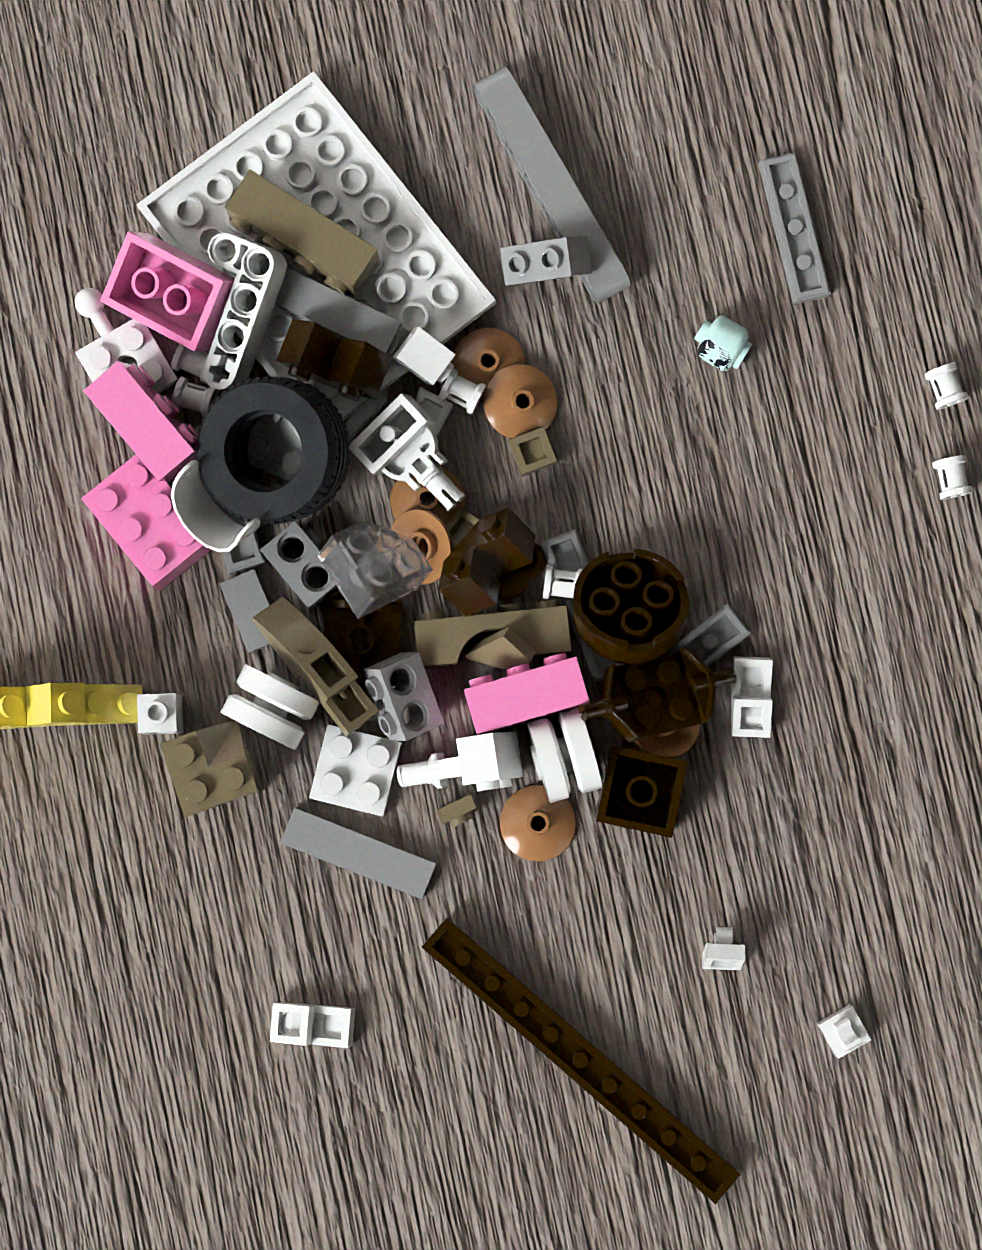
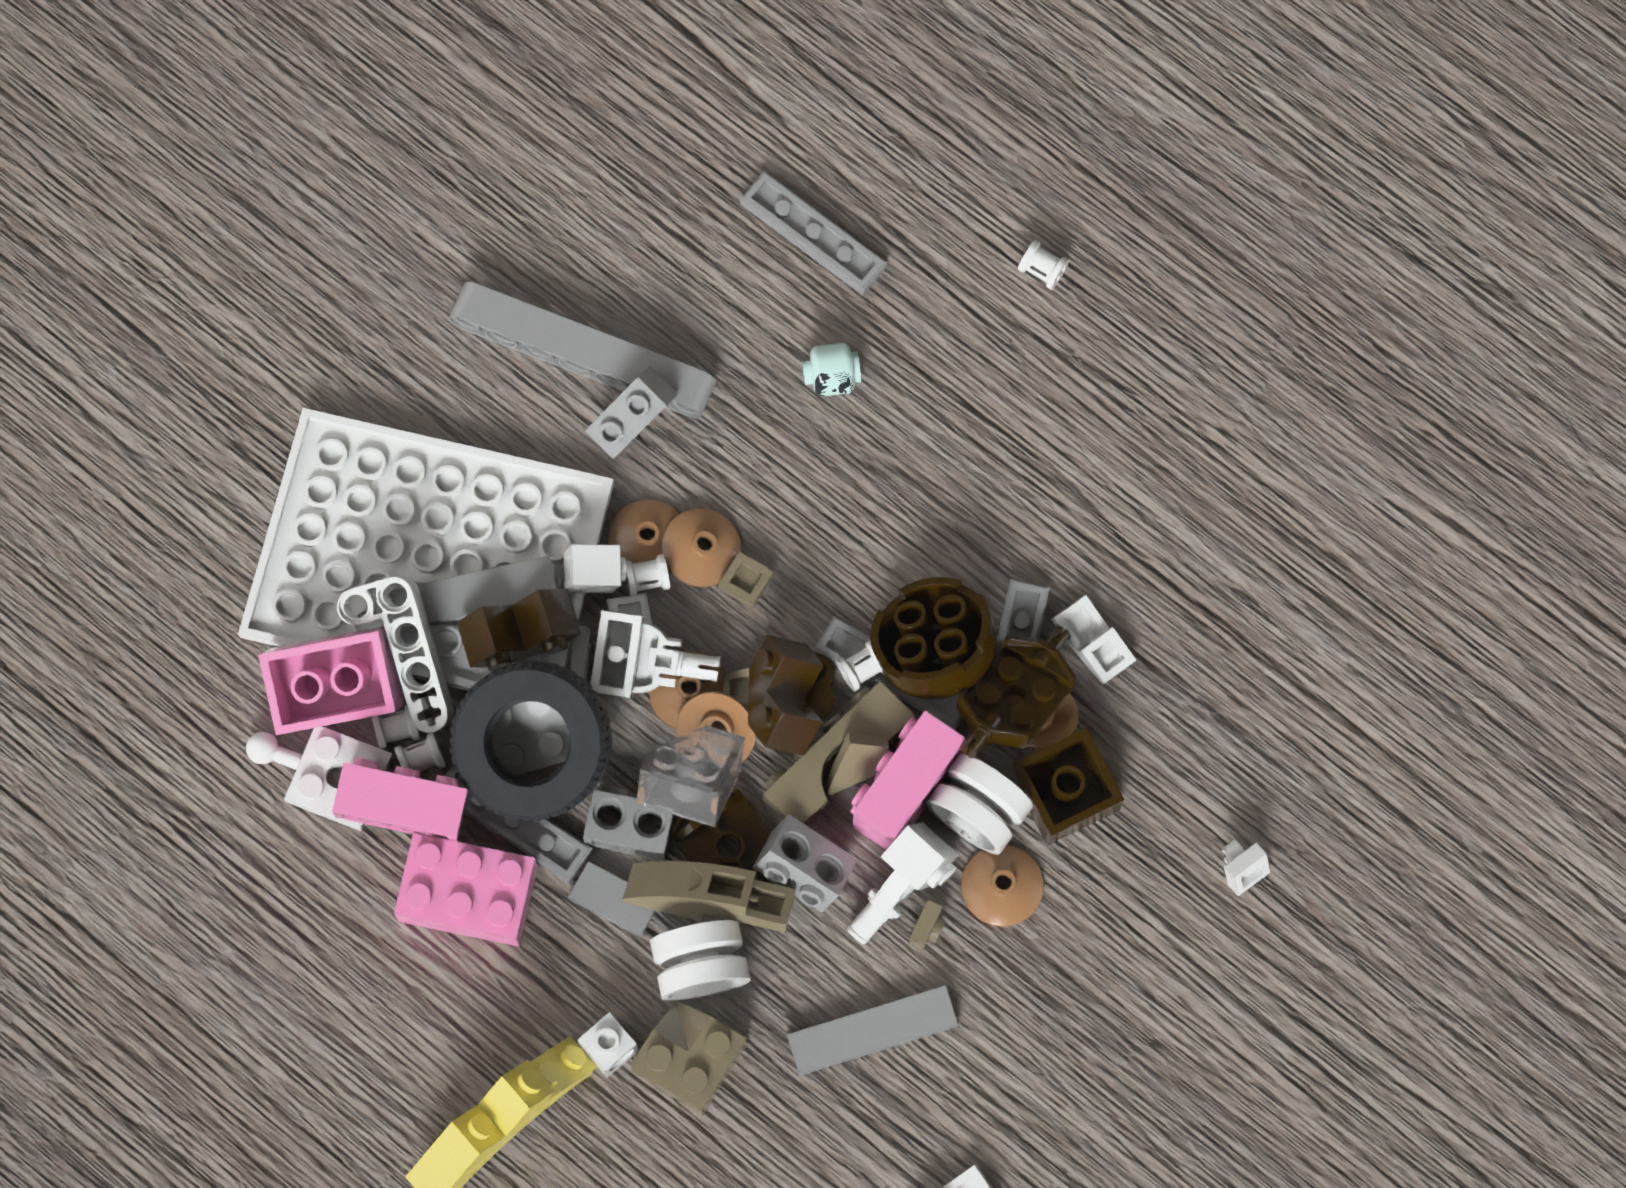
camera: 40 degrees left, 10 degrees down
white piece [171,460,261,552] -> none
dark tan brick [225,169,379,296] -> none
white plate [309,724,402,816] -> none
dark brown plate [422,917,741,1204] -> none
white tile [817,1004,871,1059] -> none
white bush [932,455,974,500] -> none

